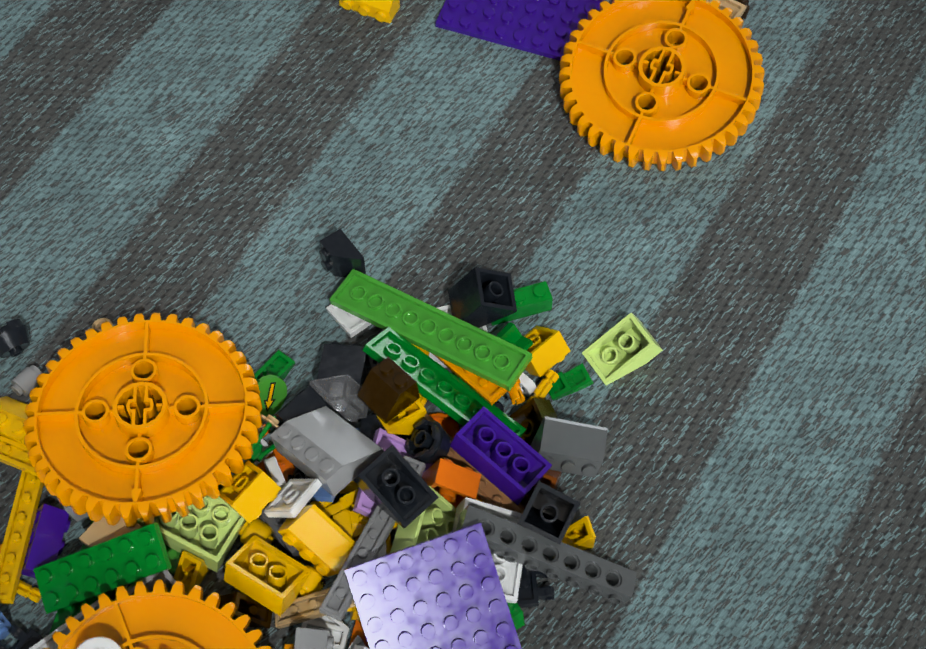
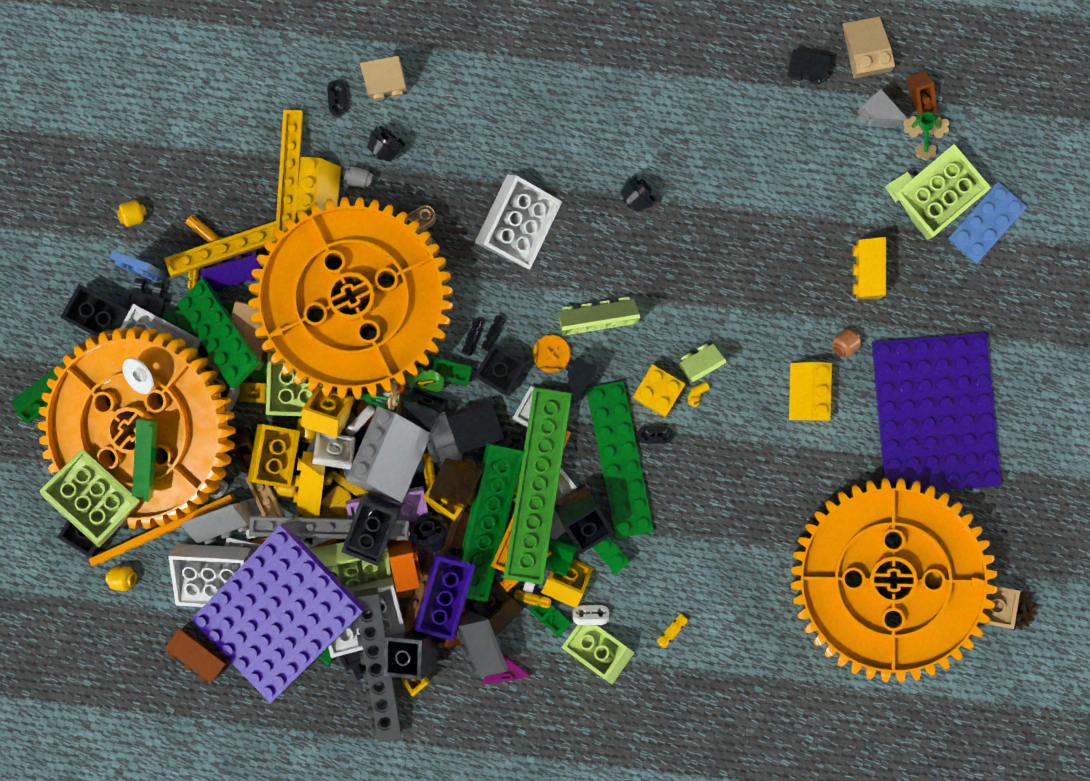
camera: 70 degrees right, 25 degrees up
none -> yellow axle [422,453,436,489]
none -> black axle [462,319,483,356]
none -> black brick [474,343,527,397]
none -> white slope [475,175,562,270]
none -> magenta tile [481,654,531,685]
none -> black axle [482,315,505,352]
none -> light orange tile [532,335,571,373]
none -> yellowish green slope [558,297,640,336]
none -> white beam [573,605,609,625]
none -> green plate [586,381,654,539]
none -> black cone [620,173,658,212]
none -> yellow brick [632,364,685,418]
none -> black beam [637,426,674,444]
none -> yellow axle [657,614,688,648]
none -> yellowish green slope [679,343,726,384]
none -> yellow arm [687,381,710,407]
none -> yellow slope [789,362,832,422]
none -> nougat head [832,329,861,358]

